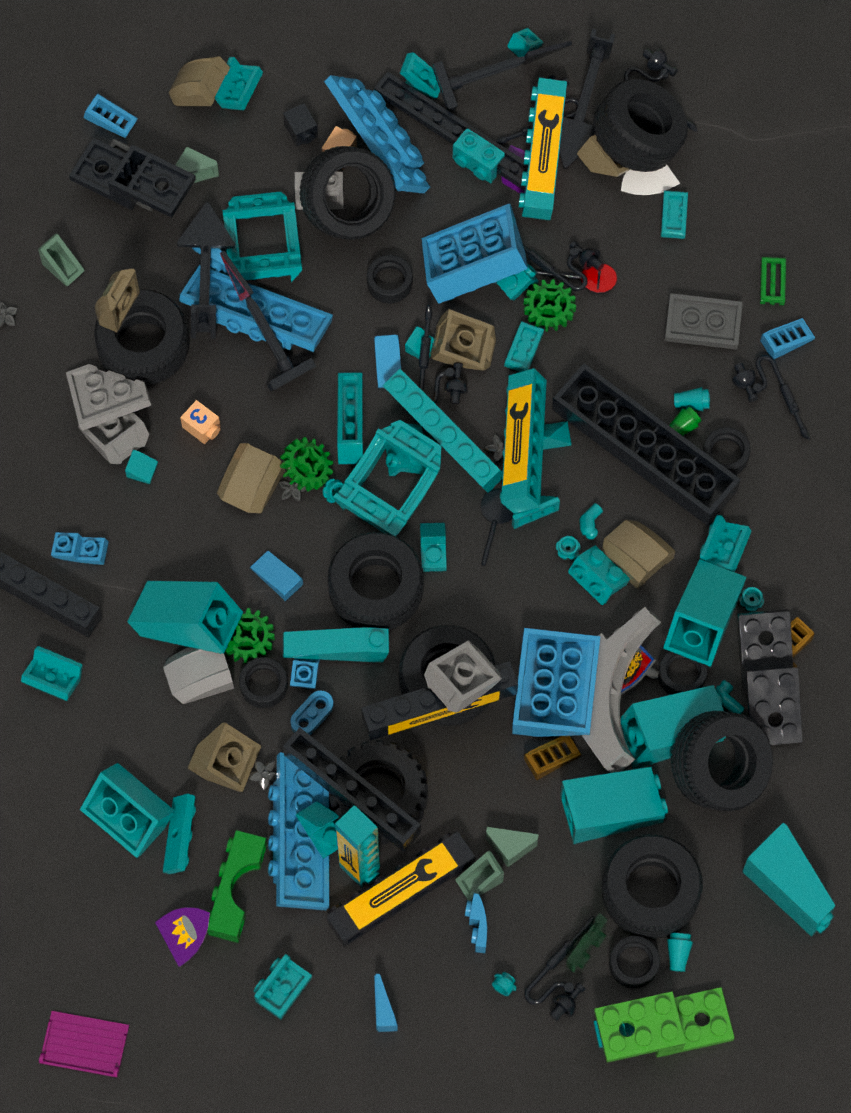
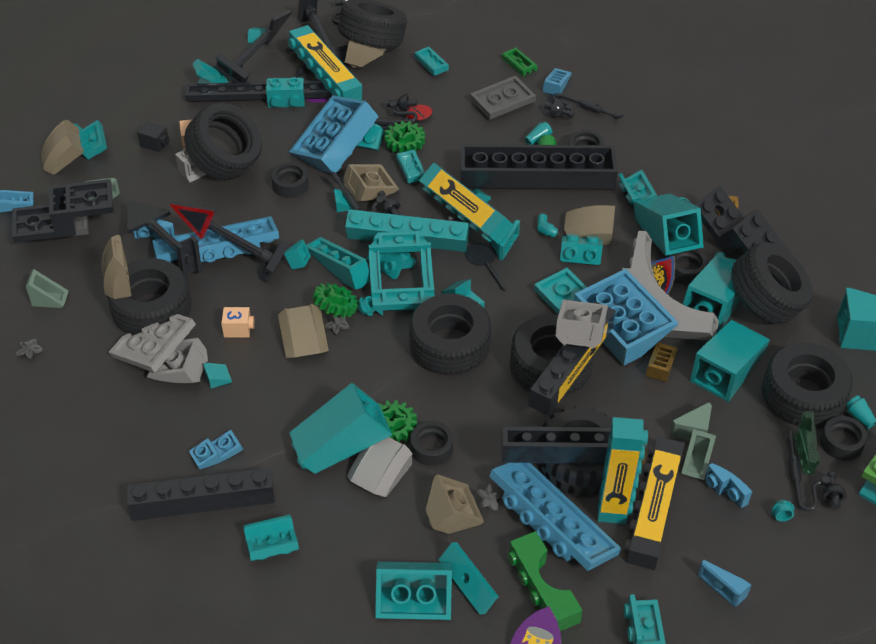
camera: 40 degrees left, 20 degrees down
teal wedge [222,192,302,282] -> none
dark azure slope [250,551,303,601] -> none
teal slope [283,627,389,663] -> none
dark azure slope [290,658,320,689] -> none
dark azure plate [291,691,333,735] -> none
teal slope [295,802,339,859] -> none
dark azure plate [324,75,430,193] -> none
dark azure slope [374,335,401,388] -> none
teal plate [556,536,581,560] -> none
white sticker [621,165,680,195] -> none
none -> teal slope [284,240,311,269]
none -> teal plate [534,268,587,315]

